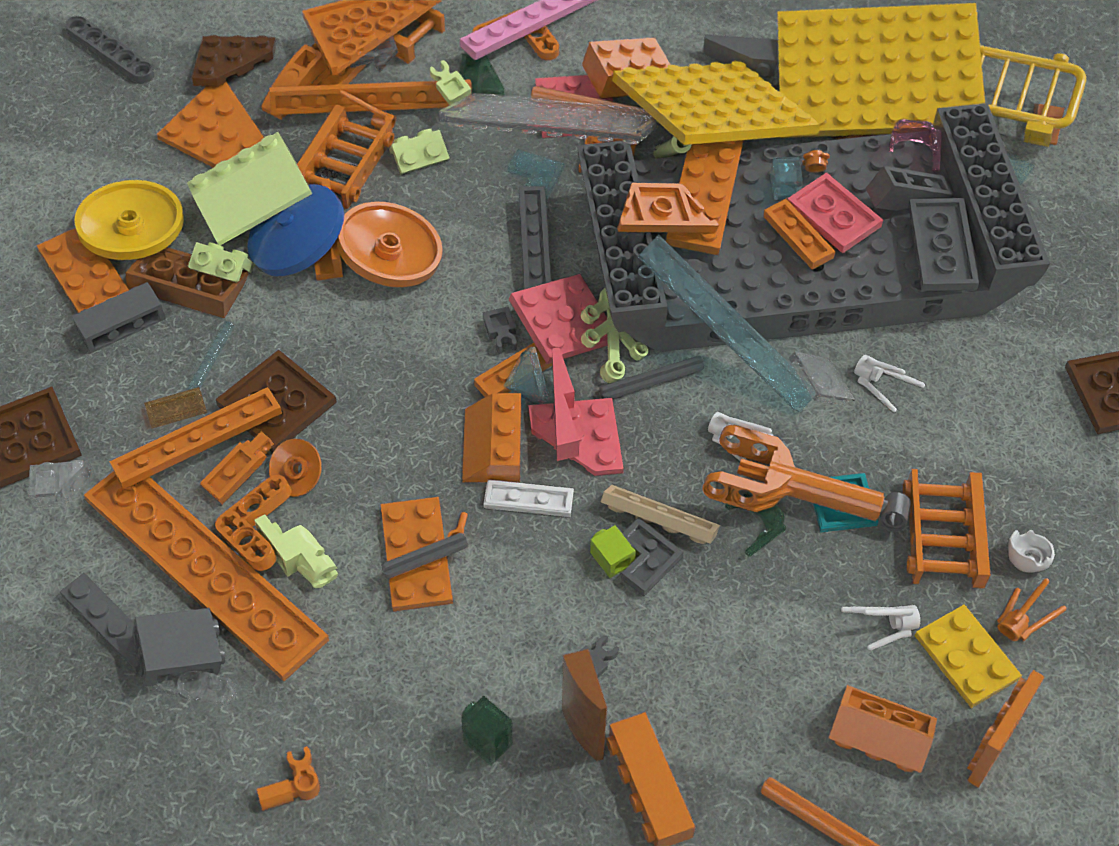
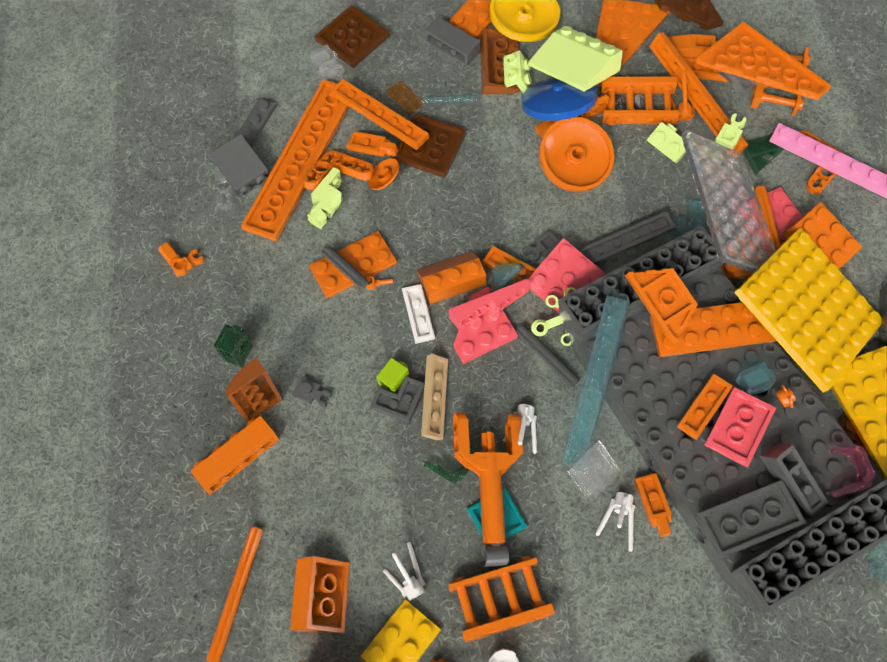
camera: 75 degrees right, 10 degrees up
none -> orange hinge [634,473,672,538]

